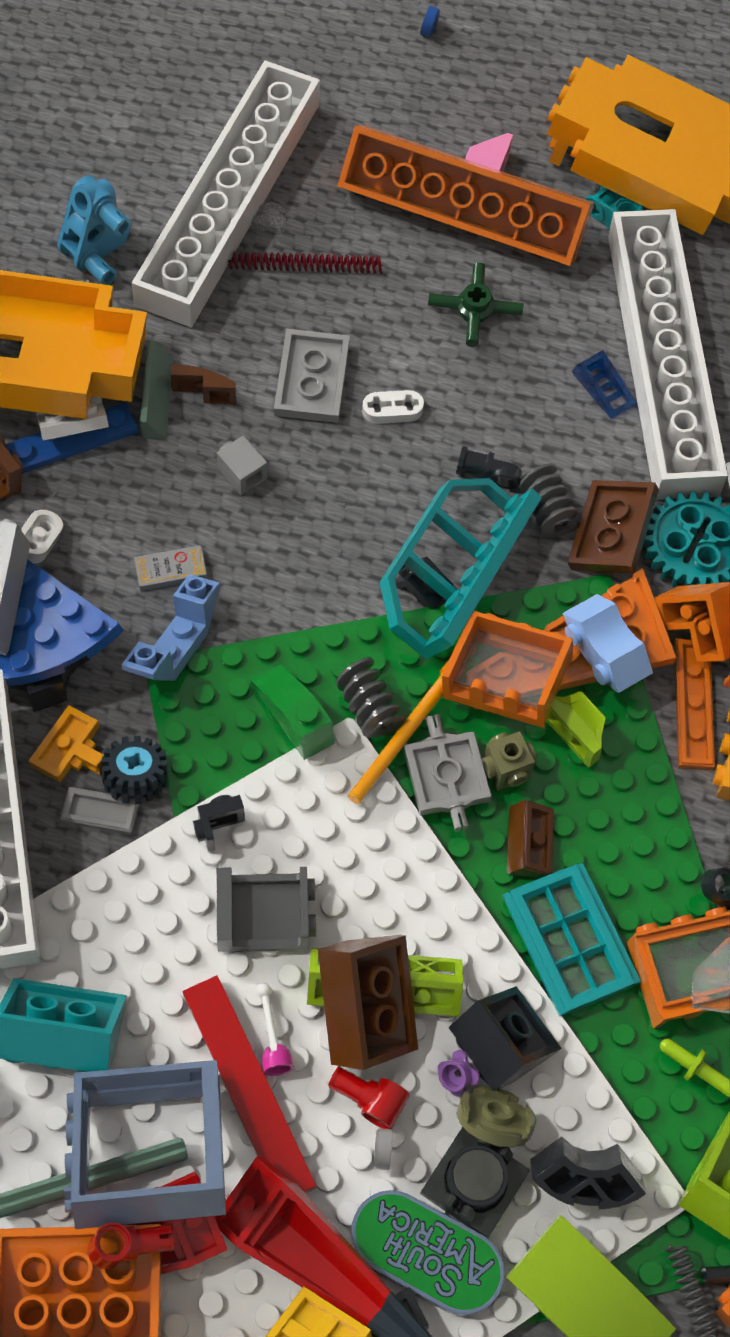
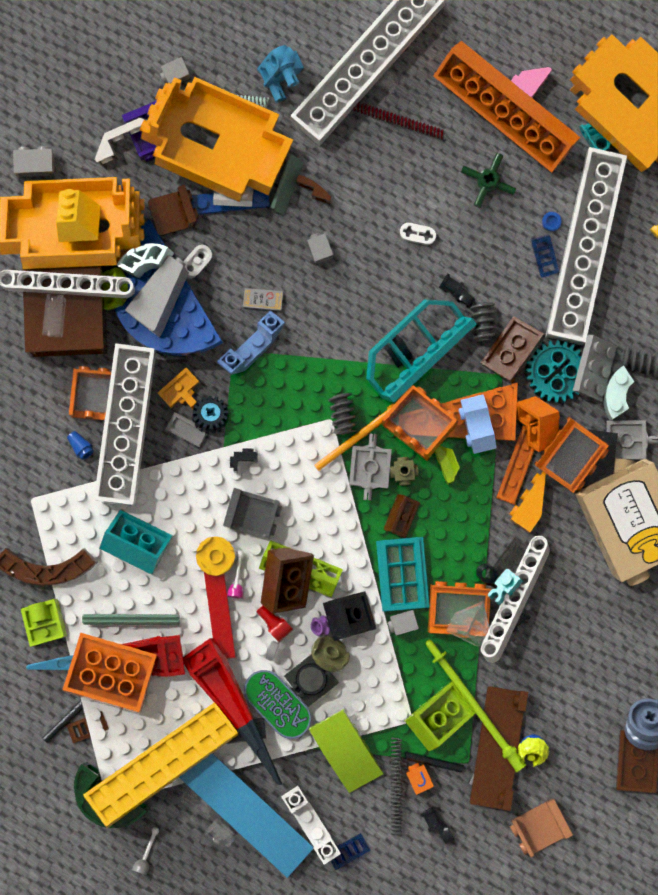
camera: 25 degrees right, 20 degrees up
sand blue window [64,1060,226,1229] -> none
red pin [87,1222,174,1269] -> none
green slope [251,664,335,760] -> none
light grey plate [274,328,350,423] -> none
black brick [530,1136,647,1209] -> none
none -> yellow tile [196,536,235,576]
none -> light grey brick [388,610,419,636]
none -> blue tile [542,212,562,232]

